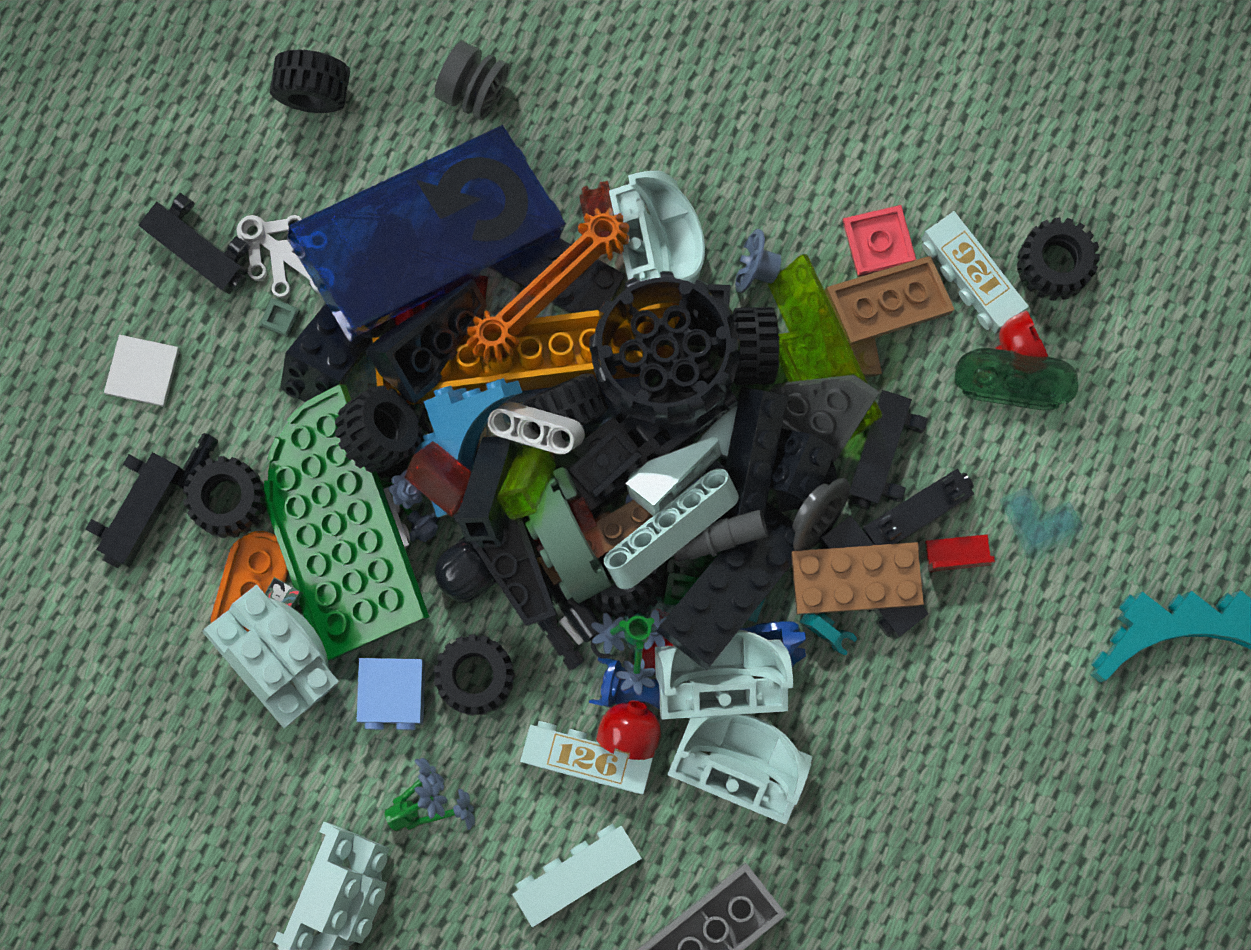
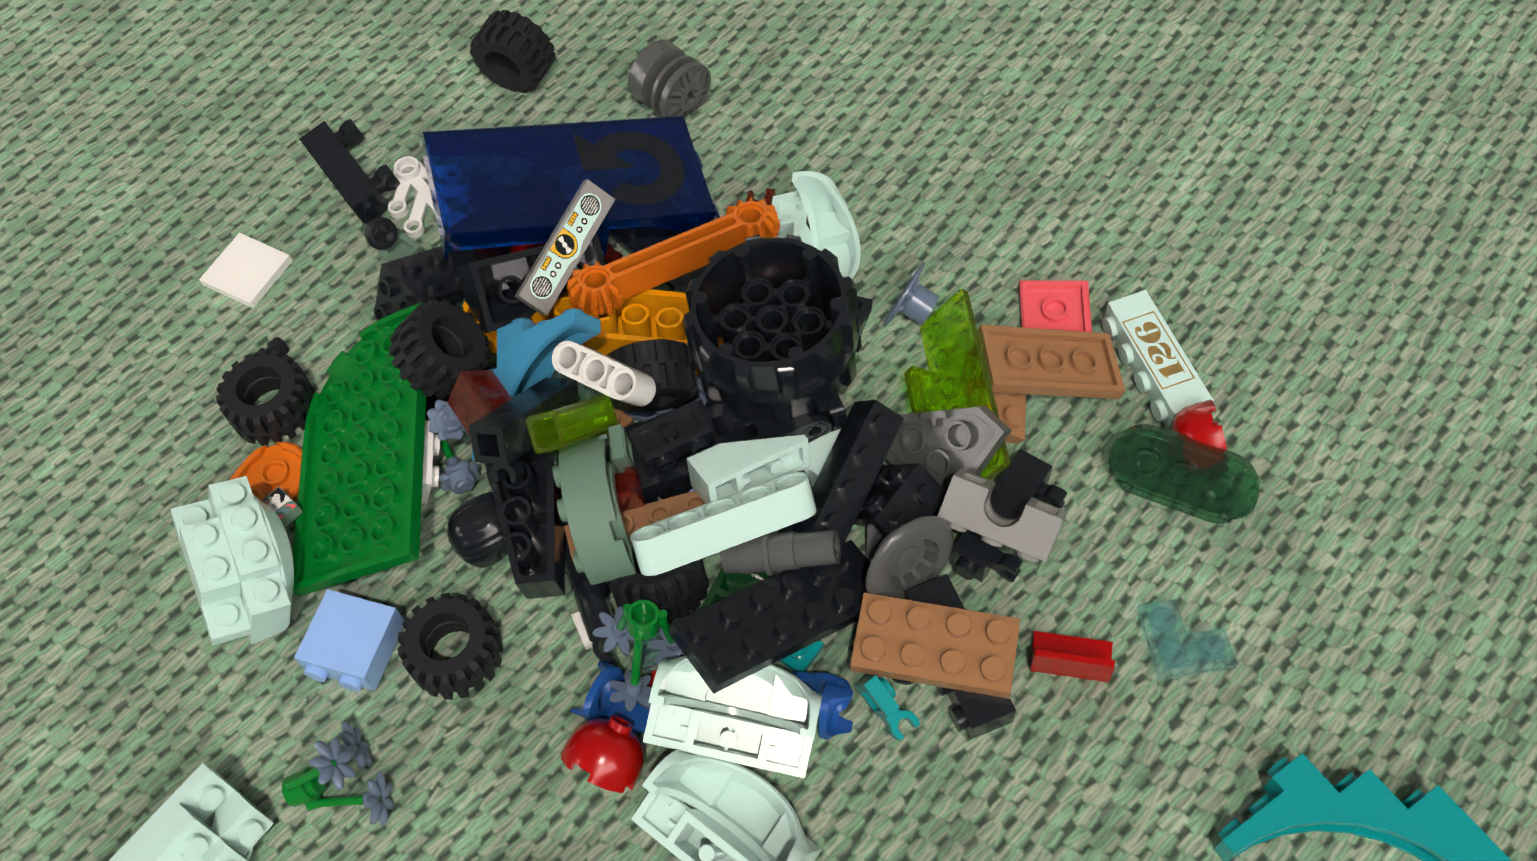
camera: 20 degrees right, 20 degrees down
black brick [85,452,185,569] -> none
light aqua brick [520,721,653,795] -> none
black axle [537,617,584,670] -> none
black tyre [733,307,779,385] -> none
black brick [862,468,974,545] -> none
black tyre [1017,217,1100,301] -> none
none -> black cone [361,217,397,250]
none -> tile [514,179,615,316]
none -> light grey arch [938,468,1068,562]

